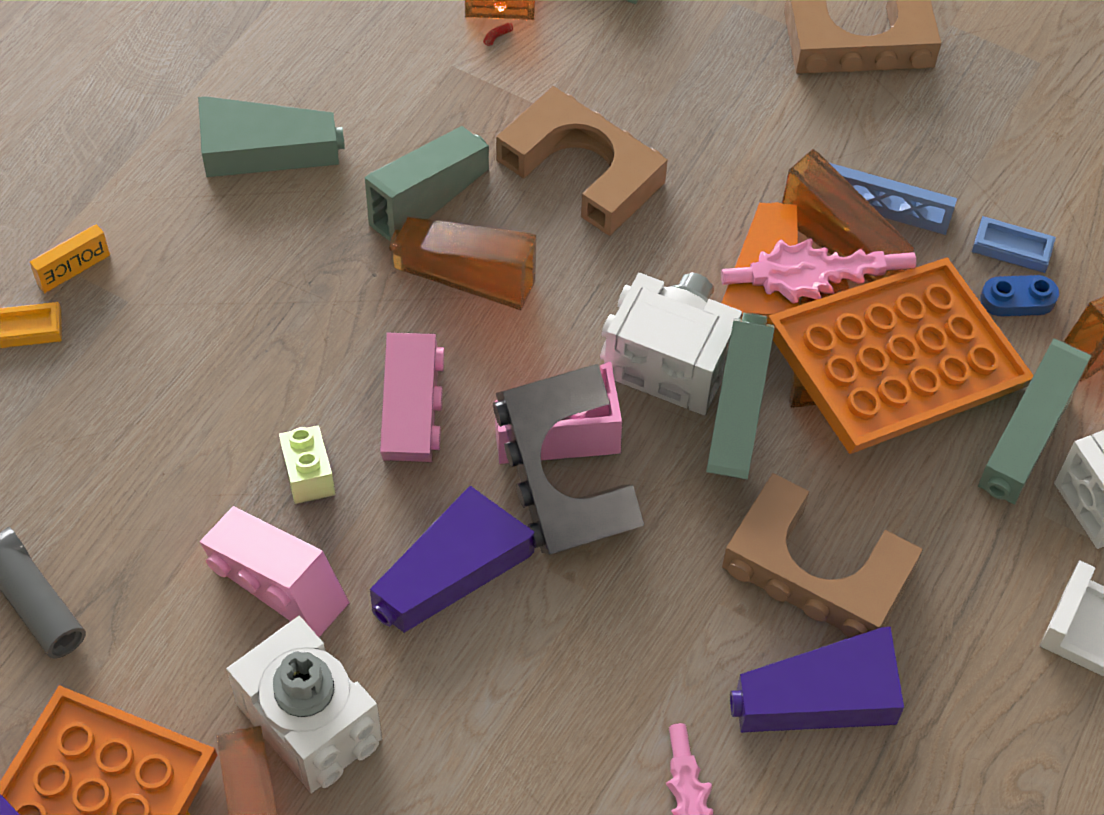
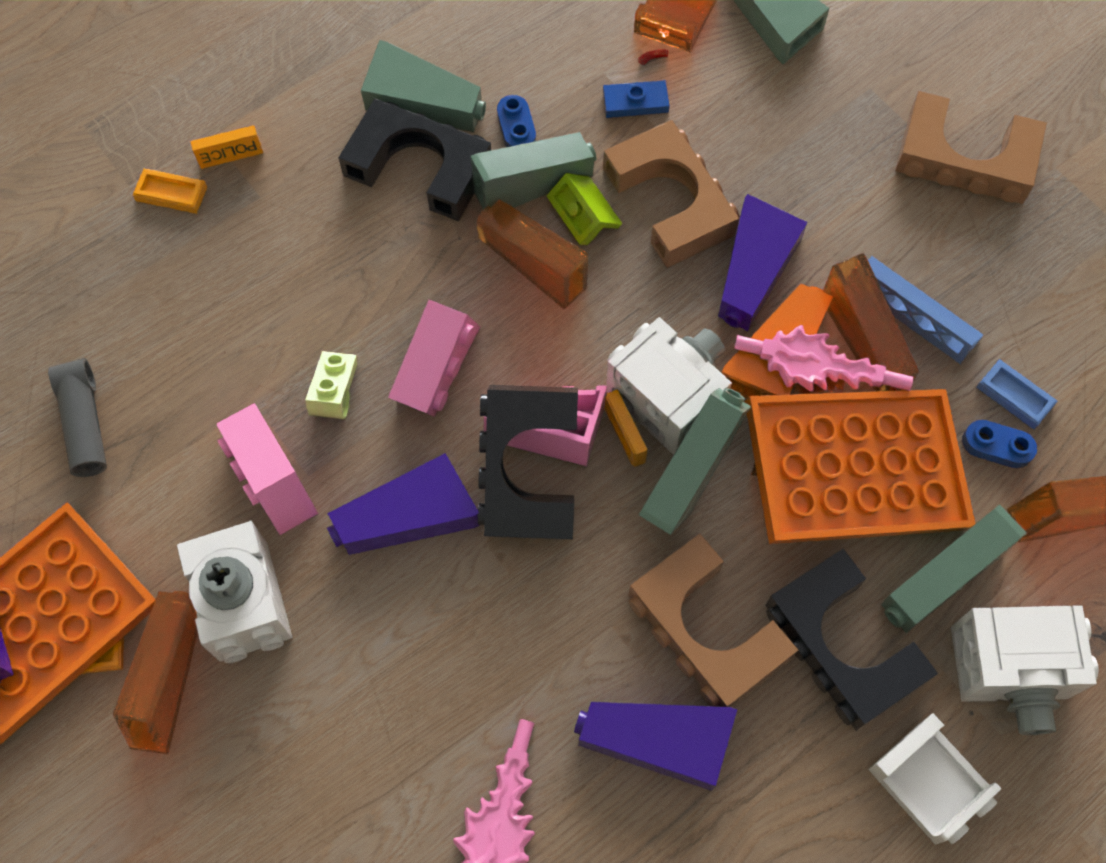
camera: 25 degrees right, 10 degrees up
none -> black arch [338,98,491,222]
none -> blue plate [497,95,536,147]
none -> lime panel [546,173,622,245]
none -> blue plate [603,80,670,118]
none -> light orange tile [604,389,648,467]
none -> dark purple slope [718,194,808,331]
none -> black arch [765,549,938,731]

